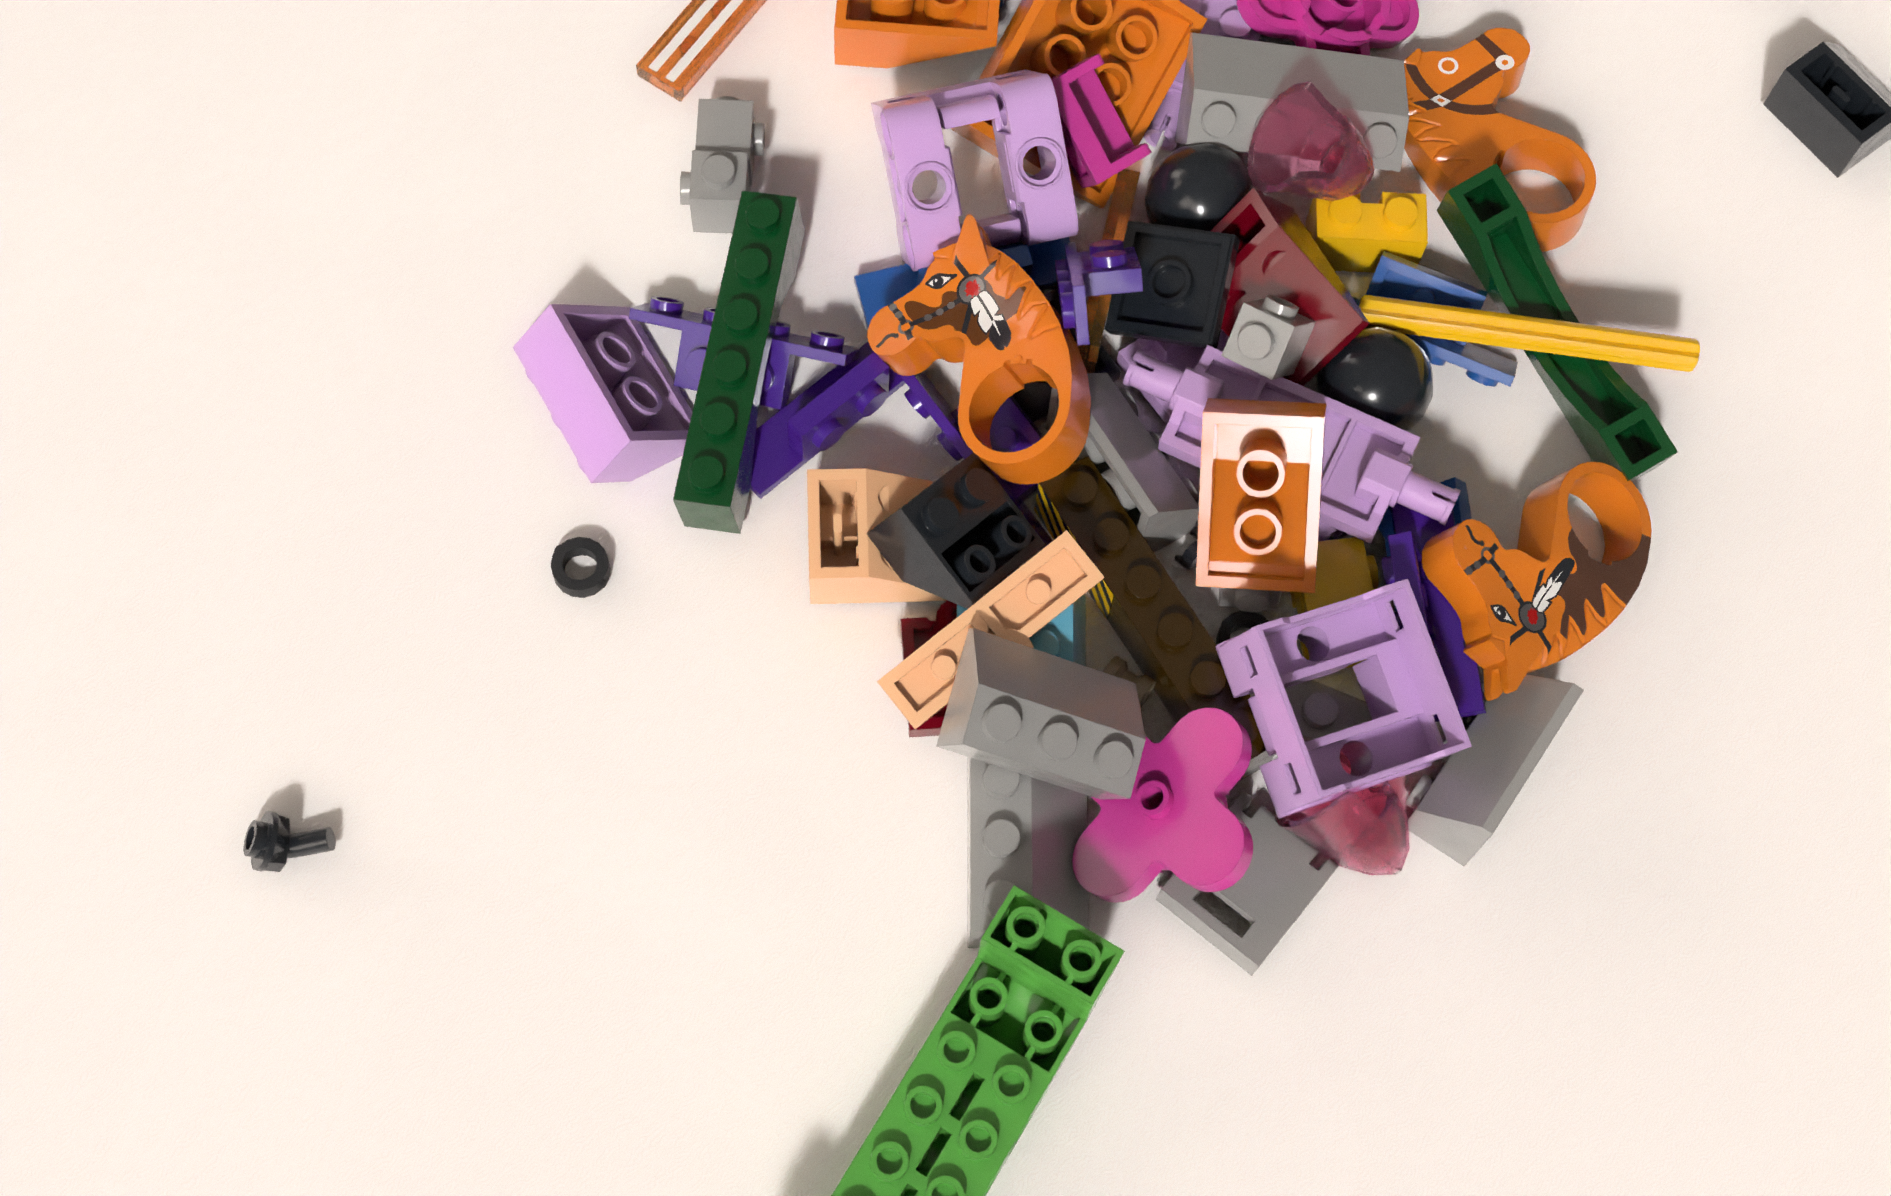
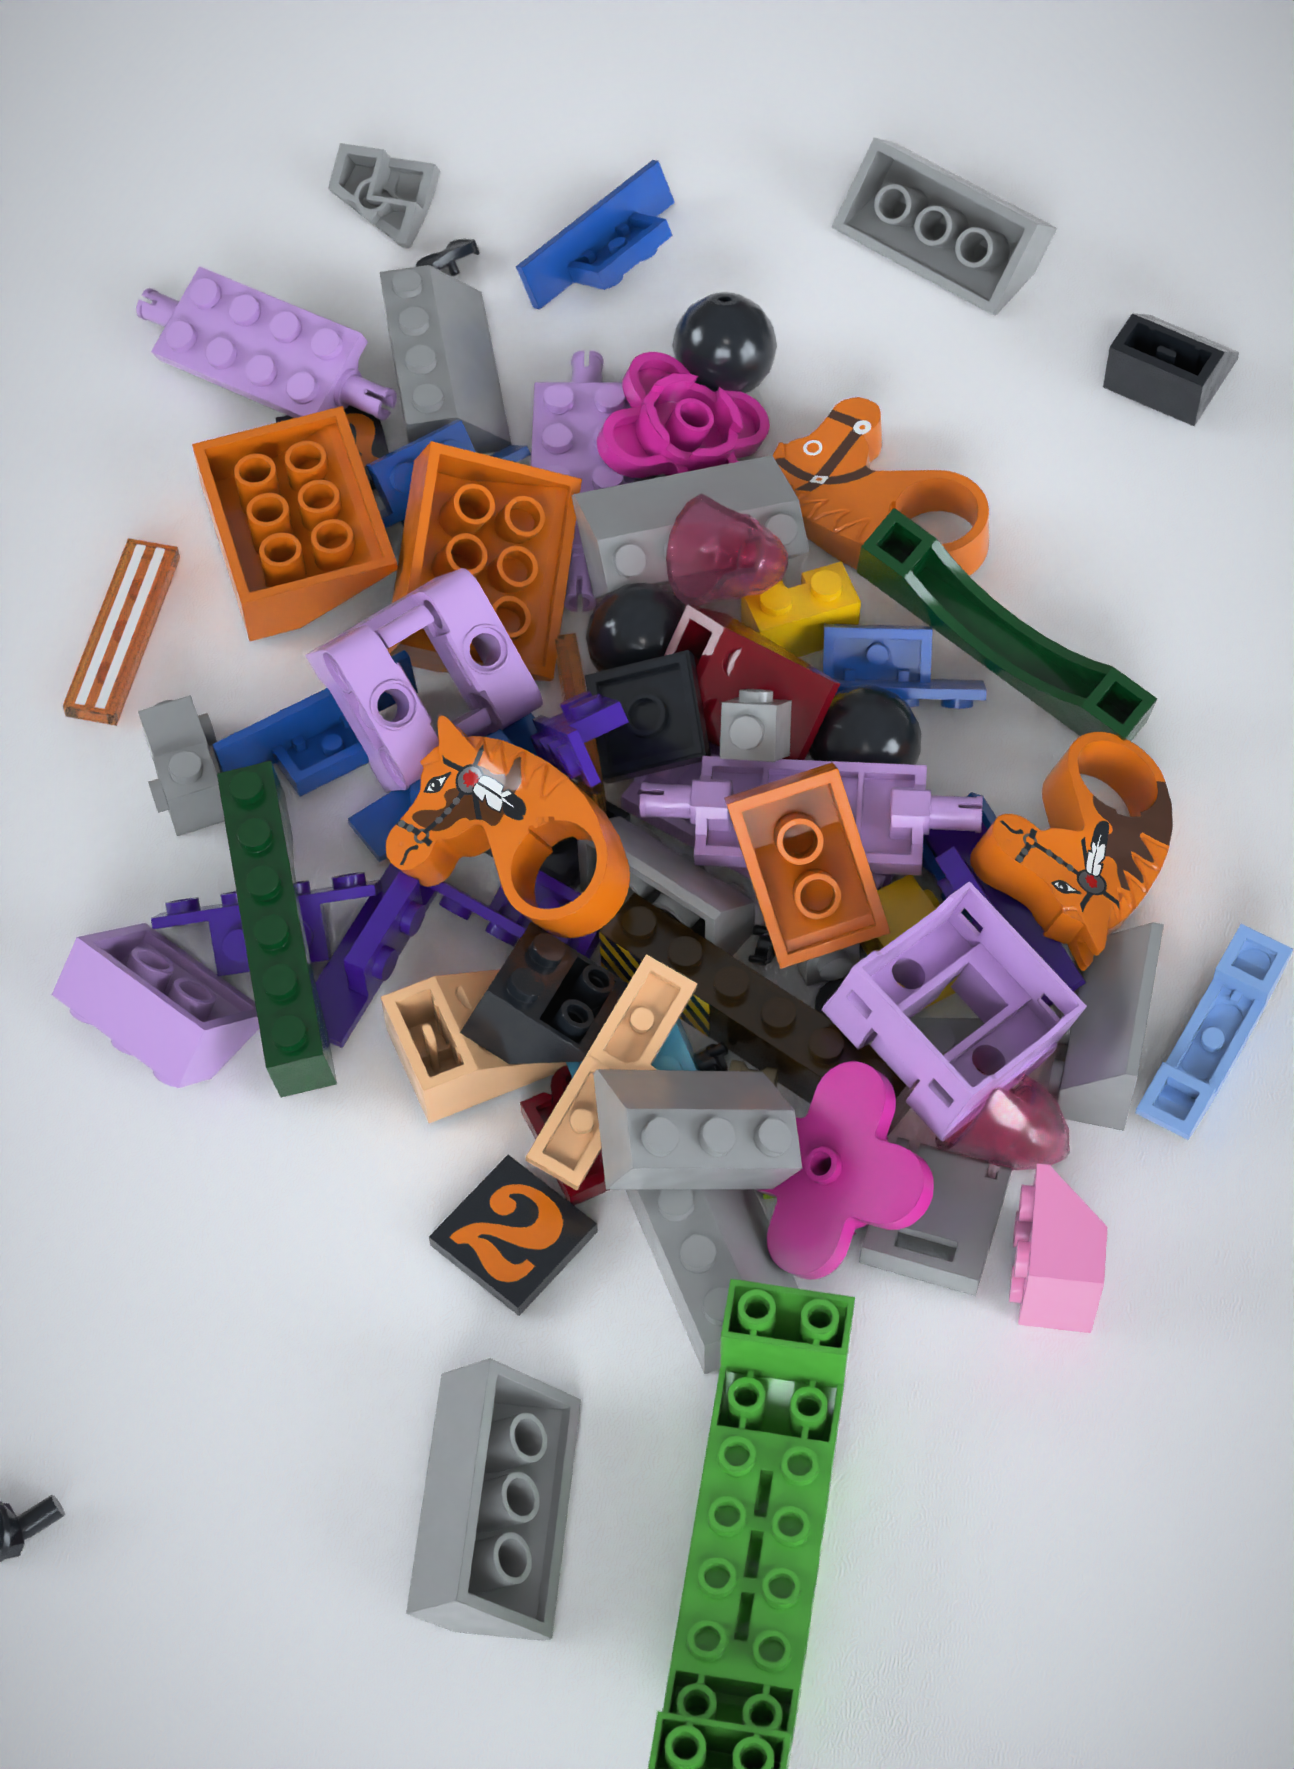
camera: 15 degrees left, 10 degrees down
black piece [551,537,611,598] -> none
dark pink panel [1051,53,1152,188] -> none
yellow axle [1359,295,1700,372] -> none
none -> blue bracket [212,650,418,797]
none -> light grey slope [406,1358,581,1641]
none -> black tile [429,1155,598,1316]
none -> black piece [693,1042,729,1071]
none -> bright pink slope [1009,1163,1108,1333]
none -> light blue slope [1135,924,1293,1140]

